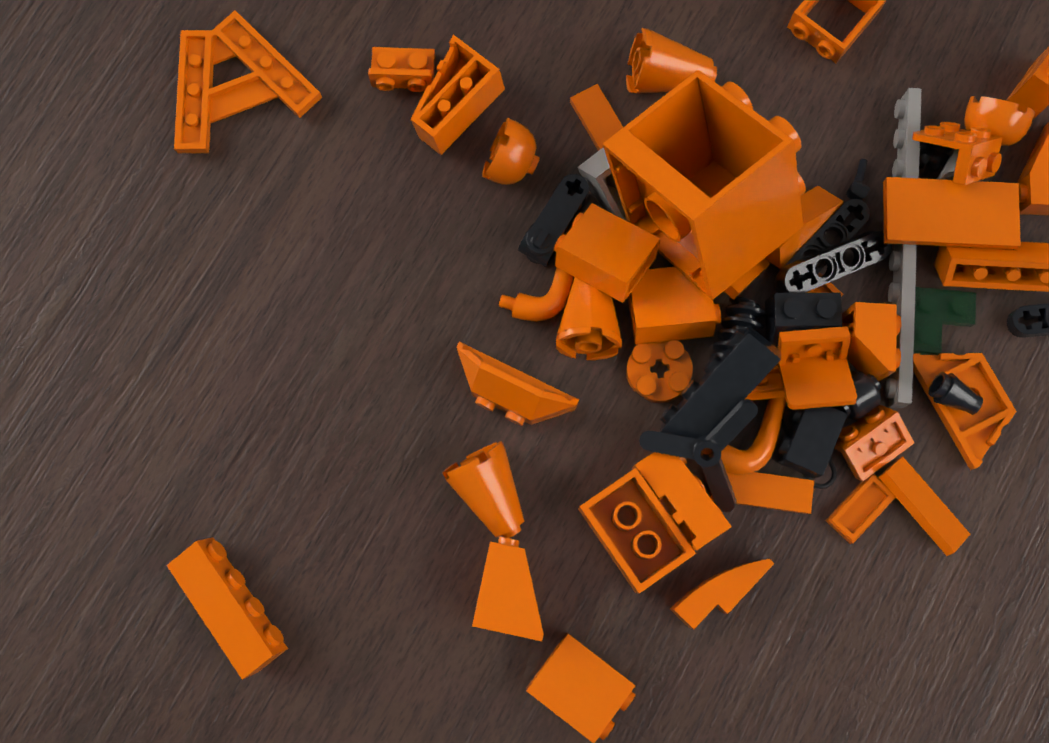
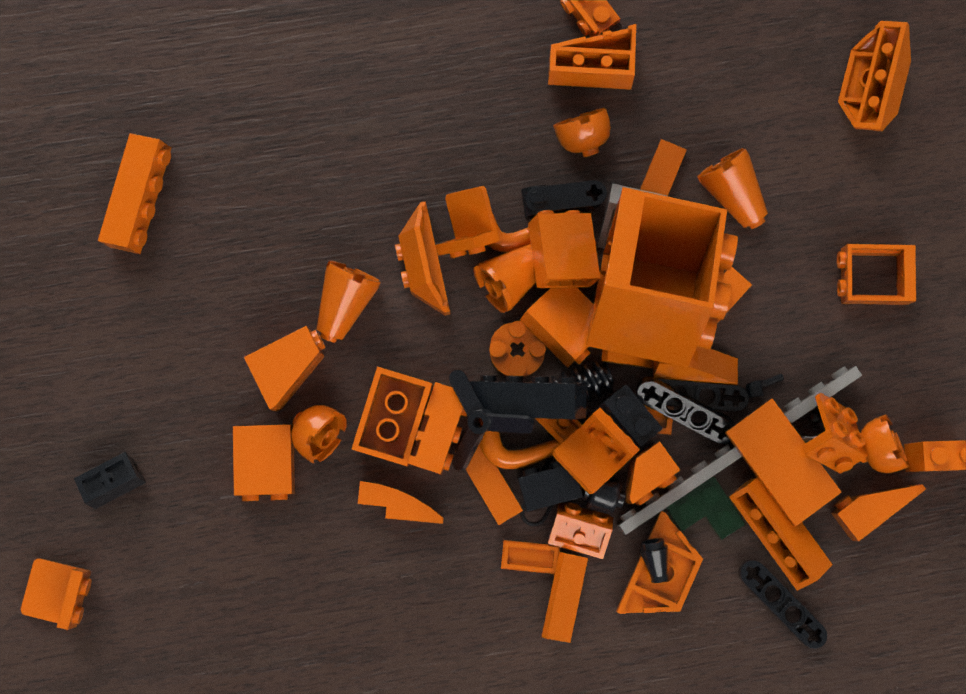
camera: 45 degrees right, 5 degrees up
none -> orange cylinder [291,405,347,463]
none -> orange bracket [435,186,500,258]

